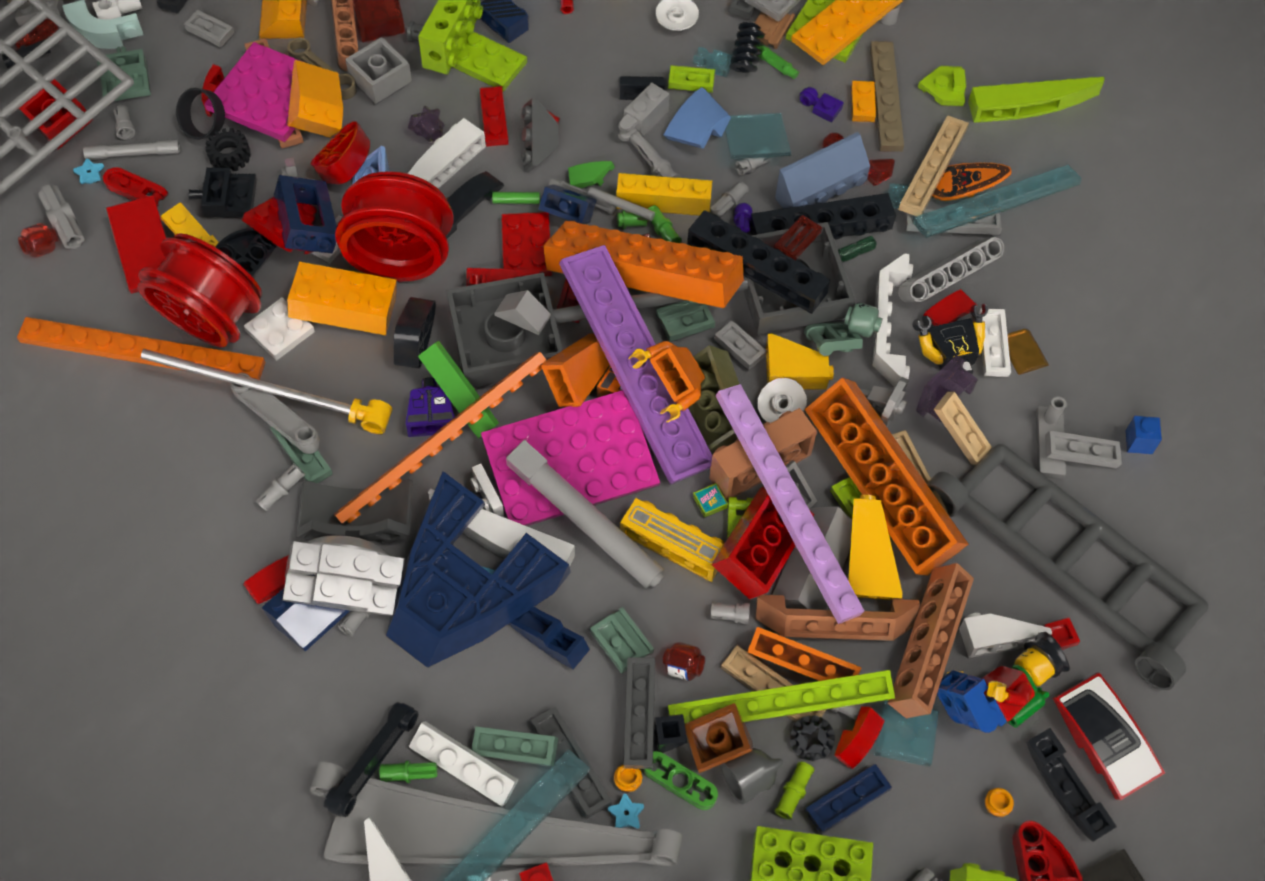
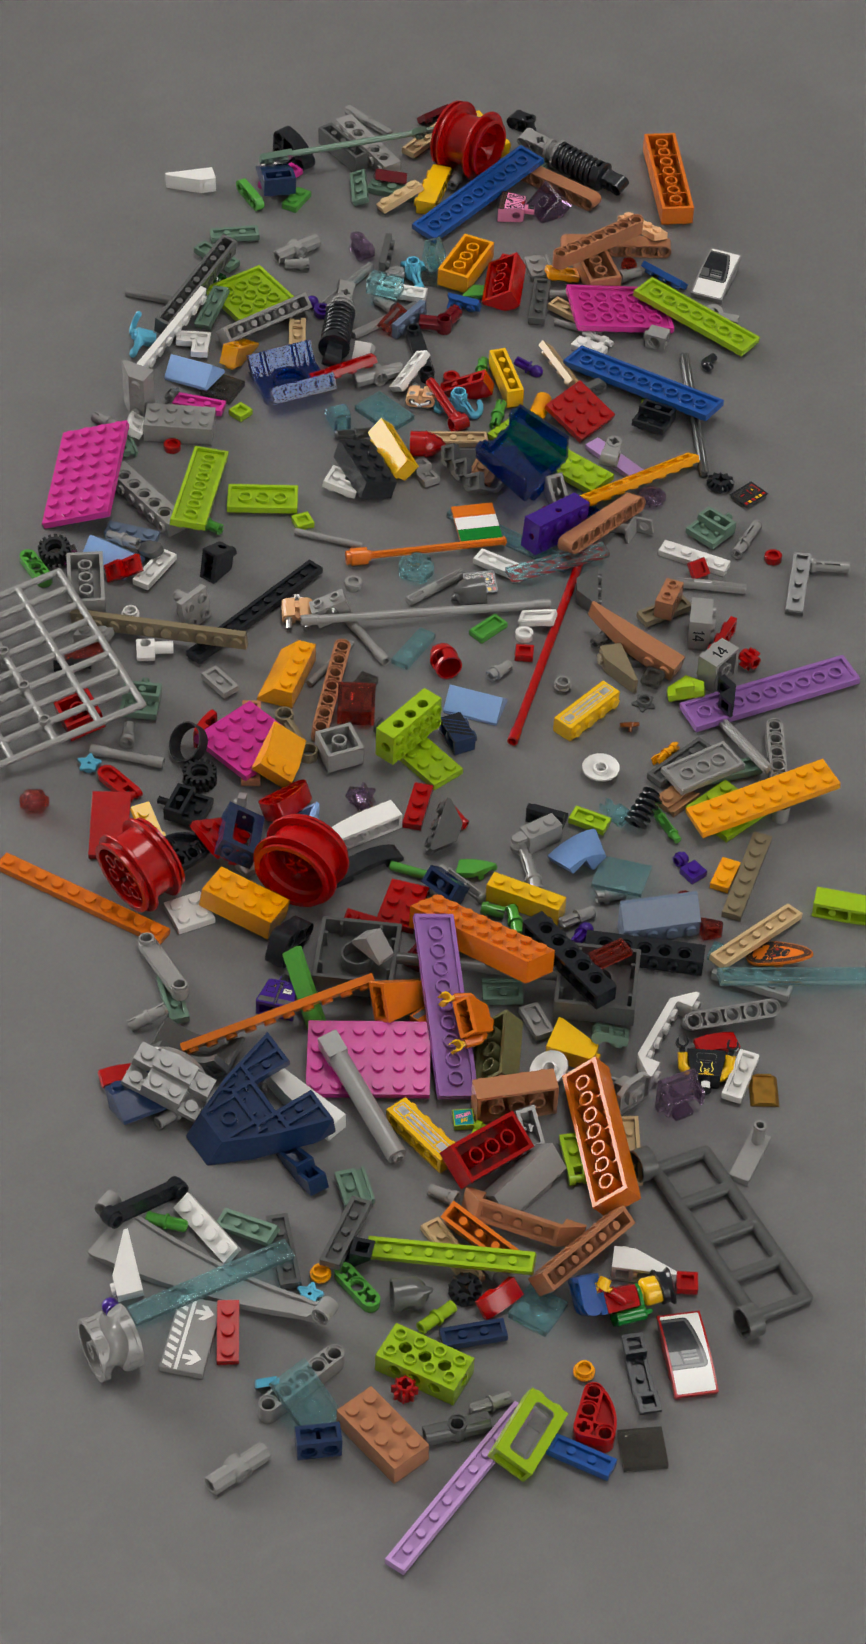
camera: 20 degrees right, 15 degrees down
light grey piece [38,184,85,250] -> none
light aqua arch [62,0,143,49] -> none
flat silver piece [141,349,393,434] -> none
white plate [470,464,504,517] -> none
light grey bar [588,187,655,221] -> none
clear red head [663,642,705,681] -> none
dark orange slope [685,703,753,773] -> none
lavender plate [716,384,864,624] -> none
clear green piece [838,236,877,262] -> none
sand green head [844,302,883,338] -> none
yellow slope [848,495,902,600] -> none
lime plate [918,66,966,106] -> none
tan plate [934,392,992,465] -> none
light grey plate [1045,430,1122,469] -> none
blue brick [1125,416,1162,454] -> none

